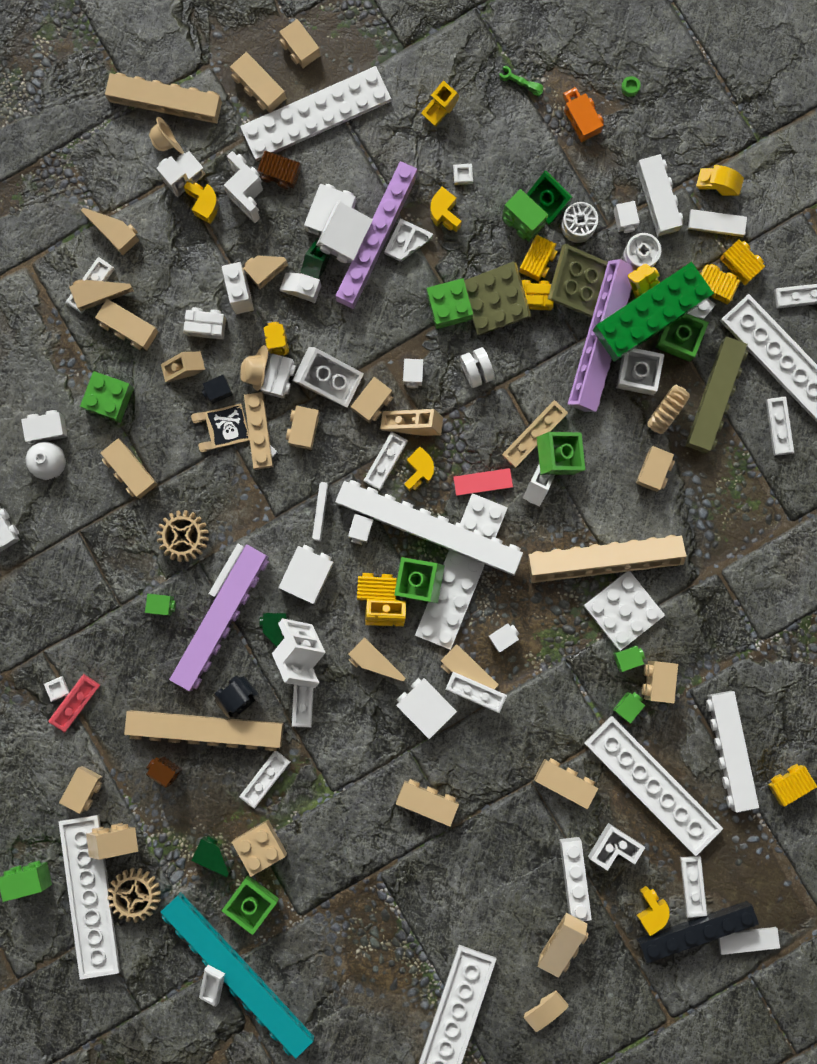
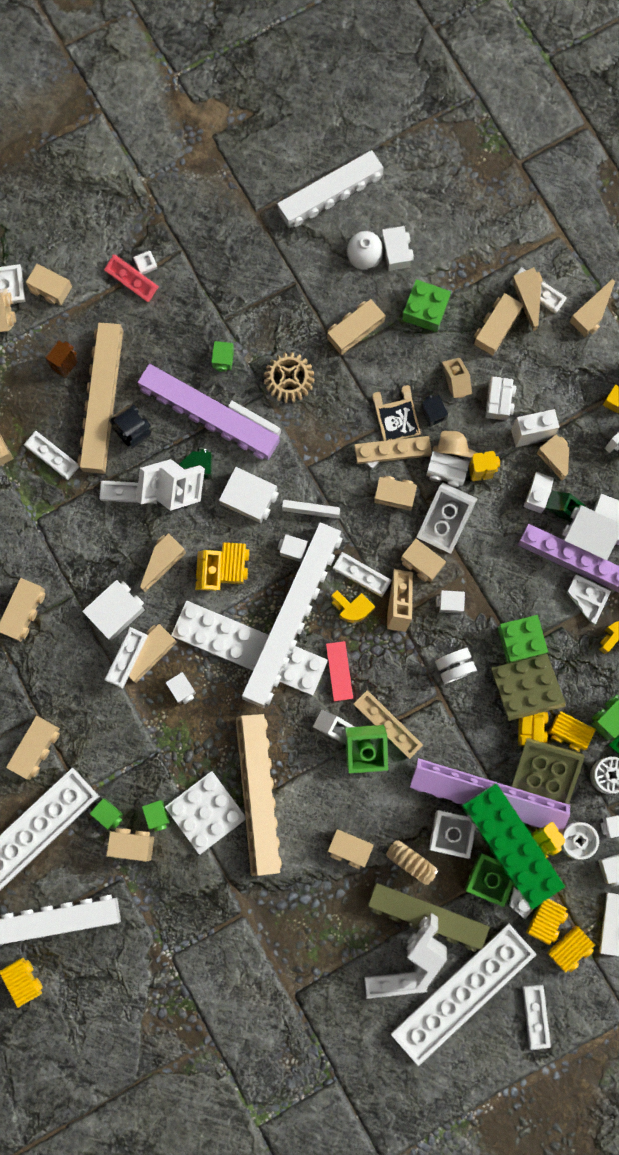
camera: 90 degrees right, 5 degrees down
bright green brick [394,557,445,603] -> none
none -> white bracket [407,913,447,993]

